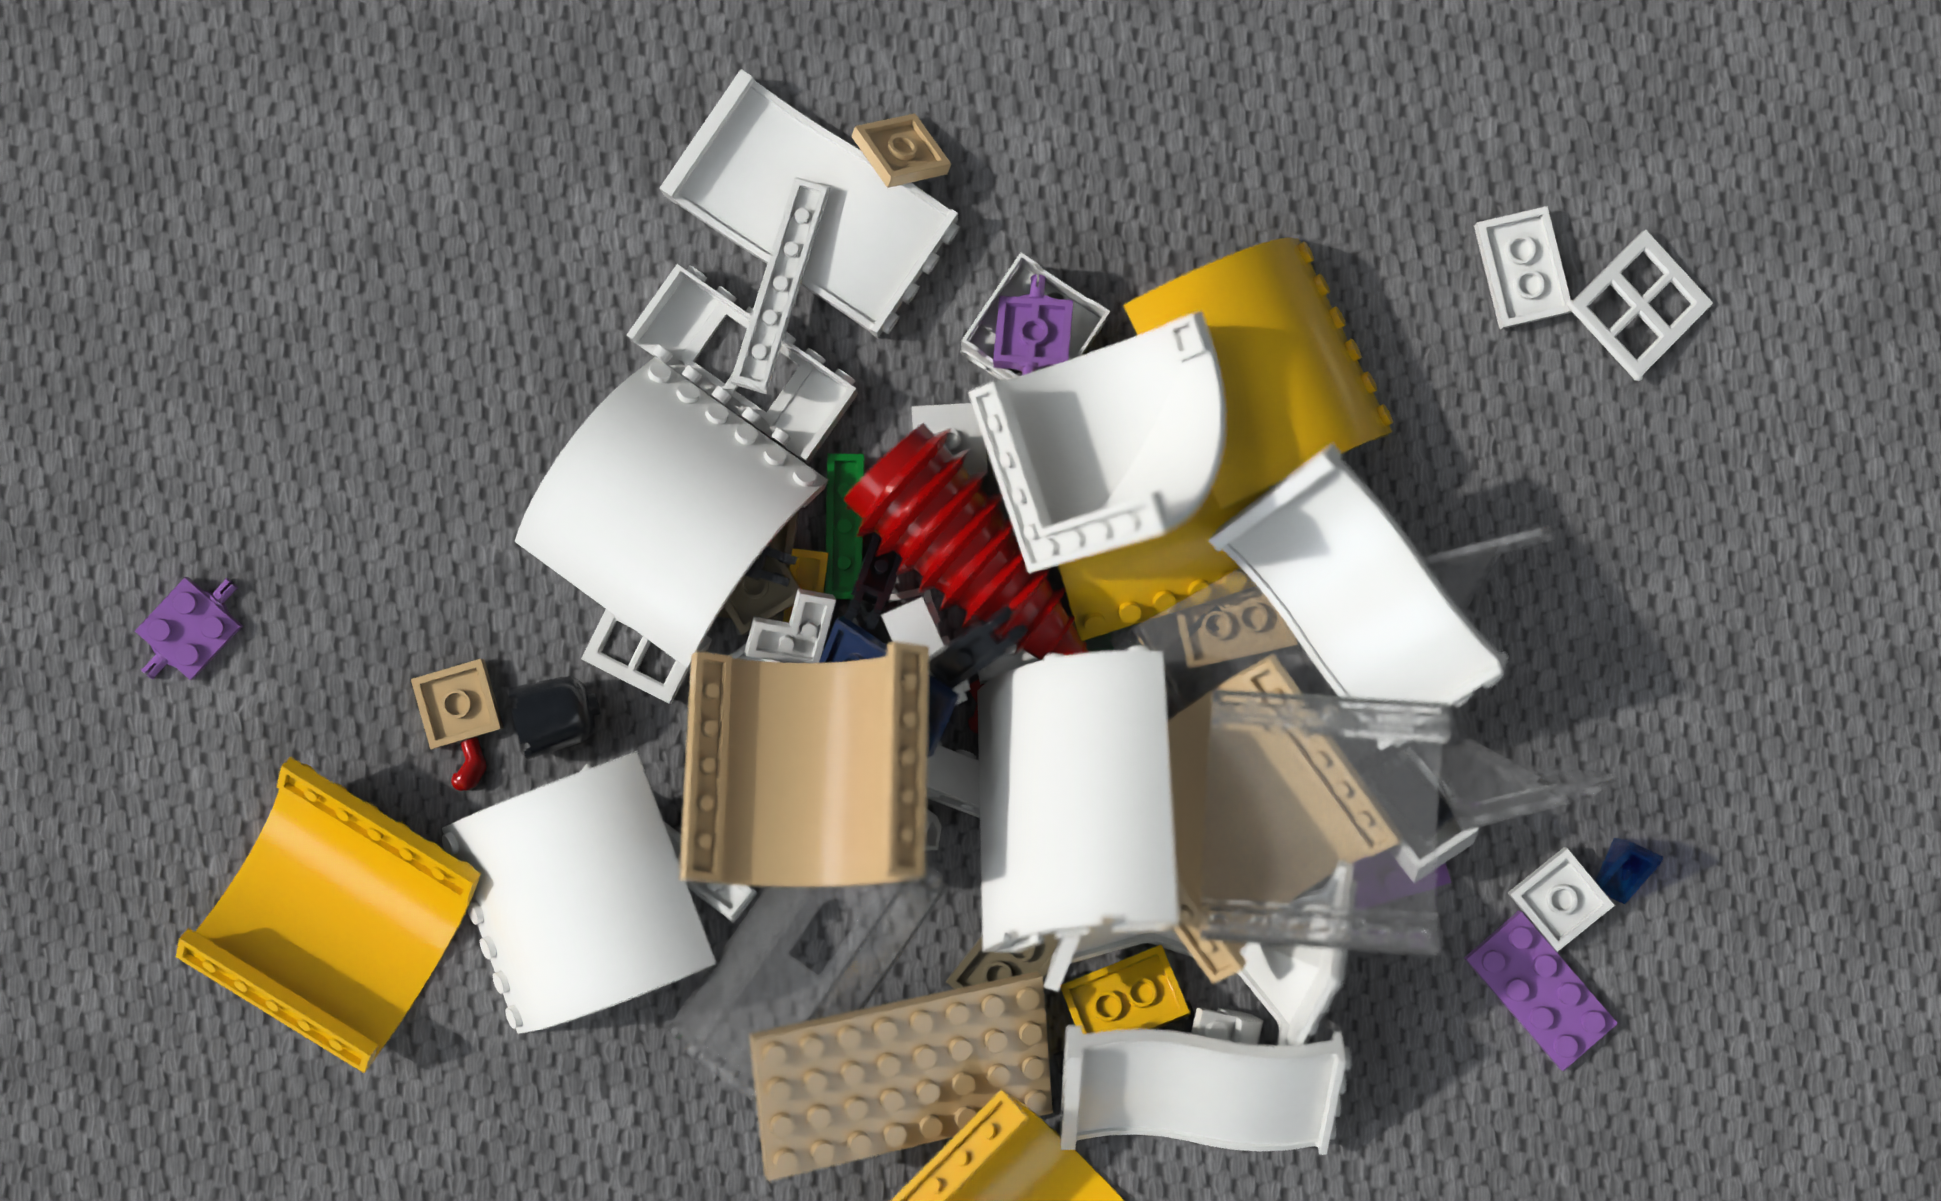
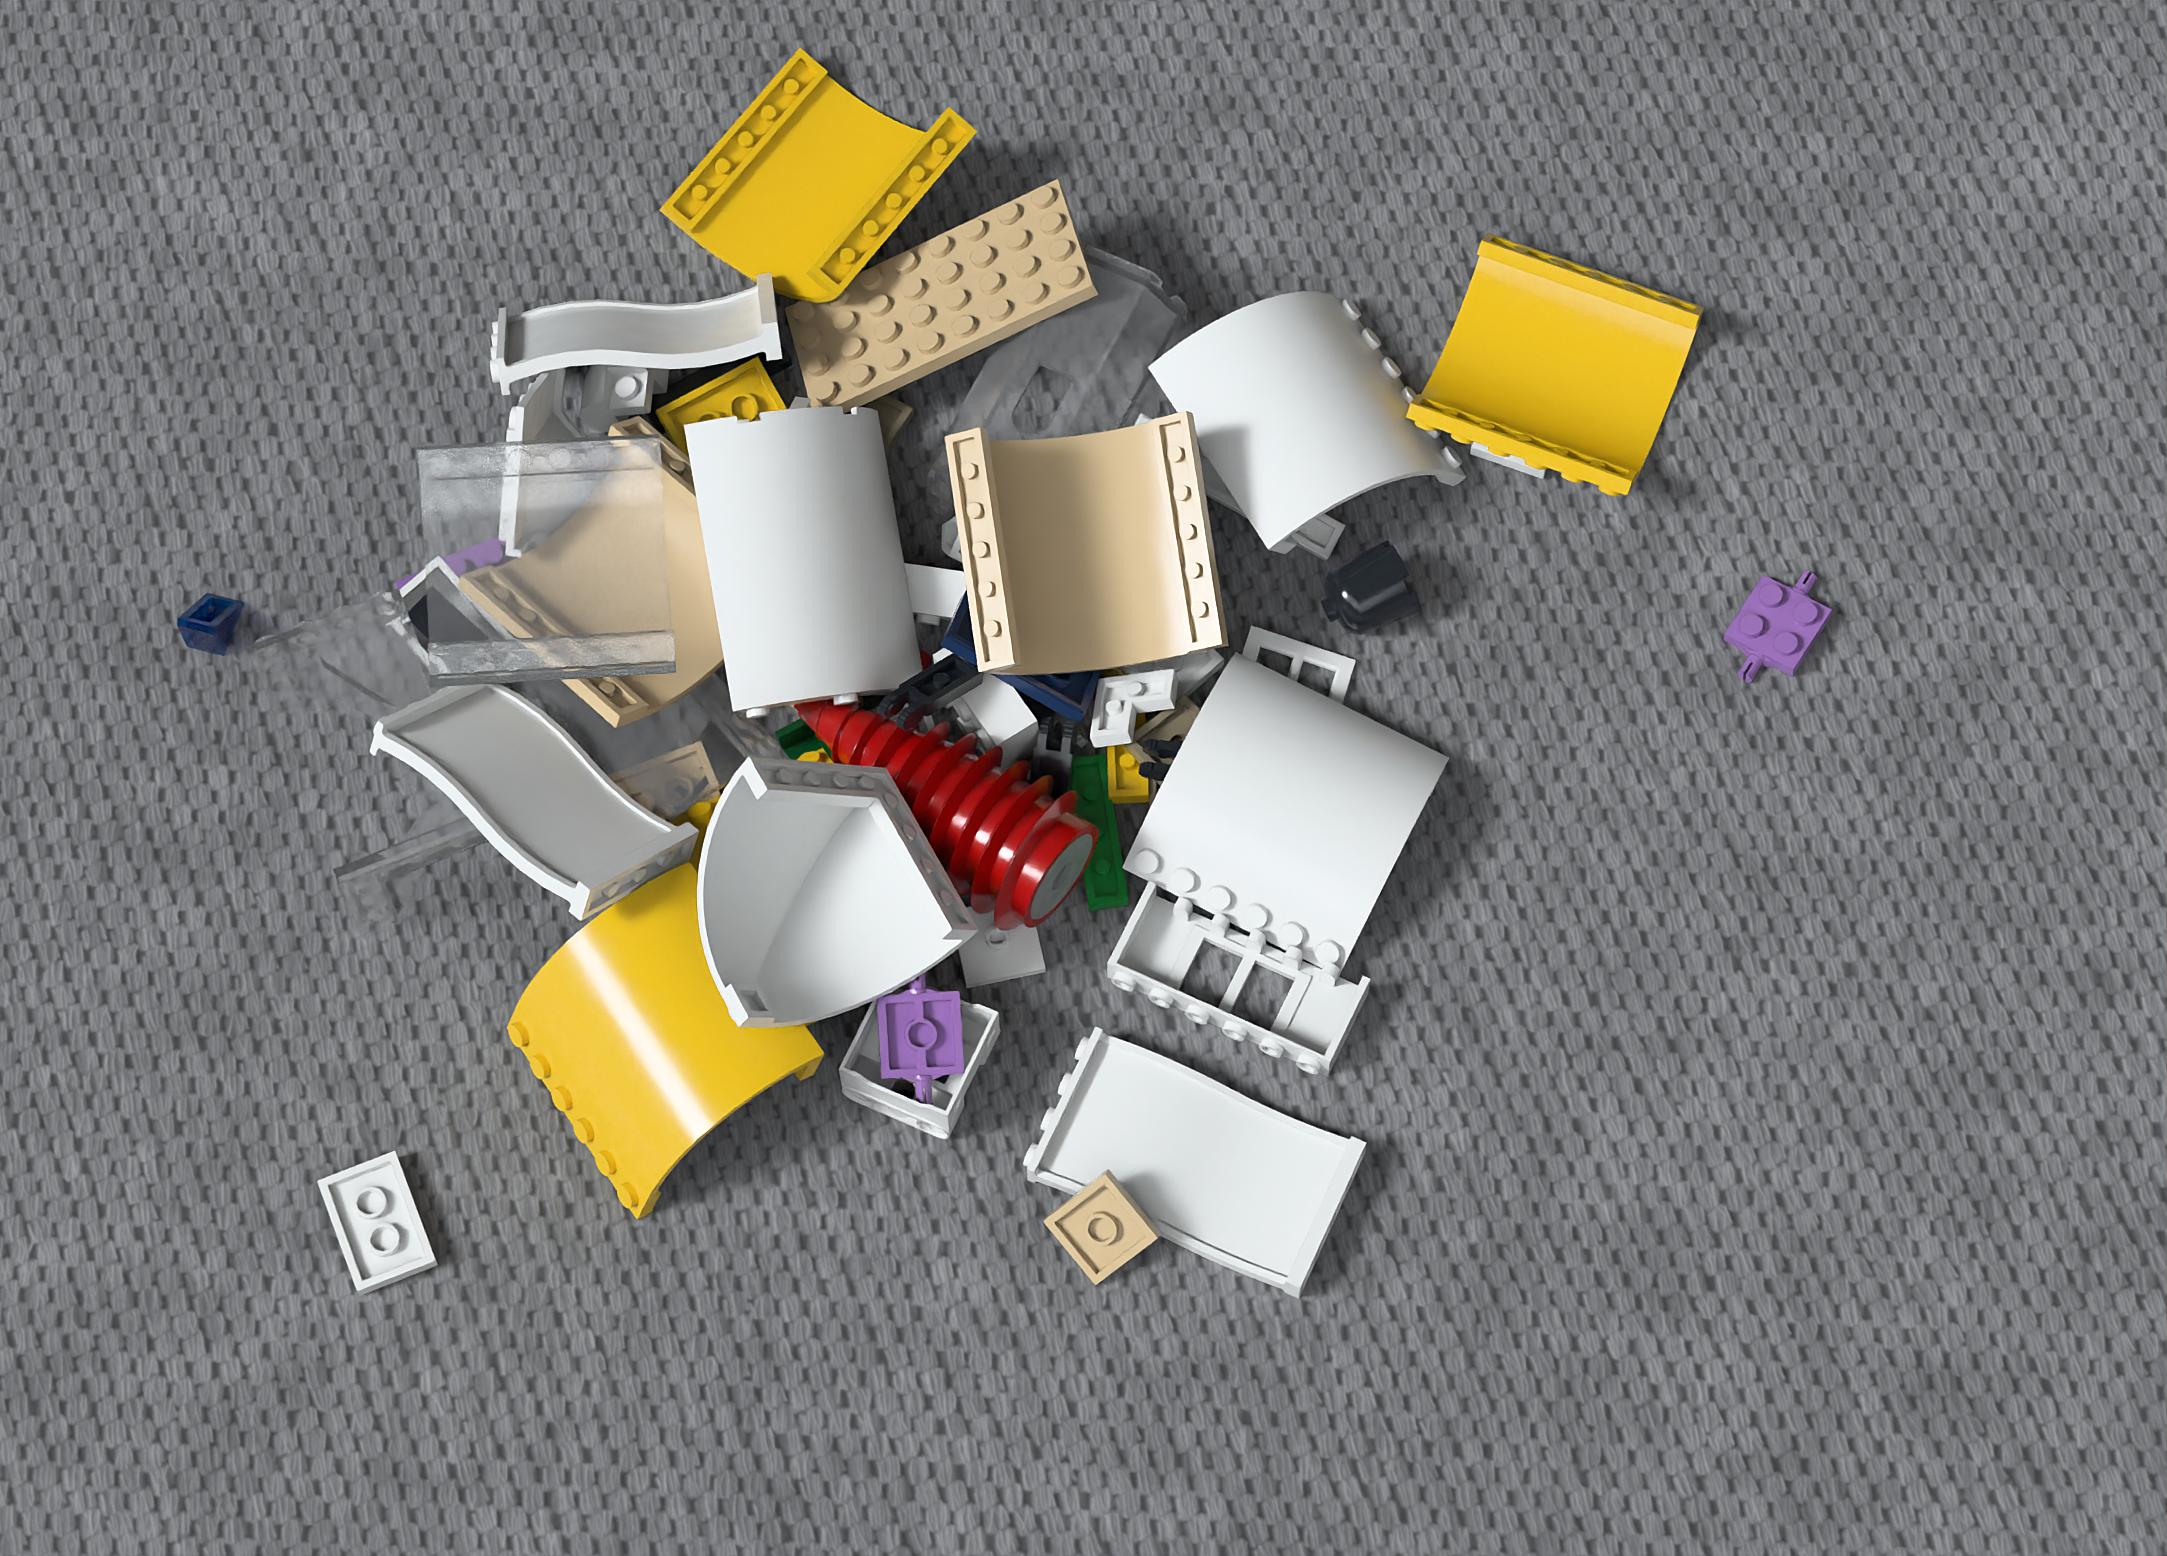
camera: 175 degrees right, 20 degrees down
tan plate [411,659,504,749] -> none
red arm [451,737,487,791] -> none
white tile [731,177,830,394] -> none
medium lavender plate [1464,910,1618,1071] -> none
white plate [1508,847,1615,952] -> none
white window [1567,230,1713,381] -> none

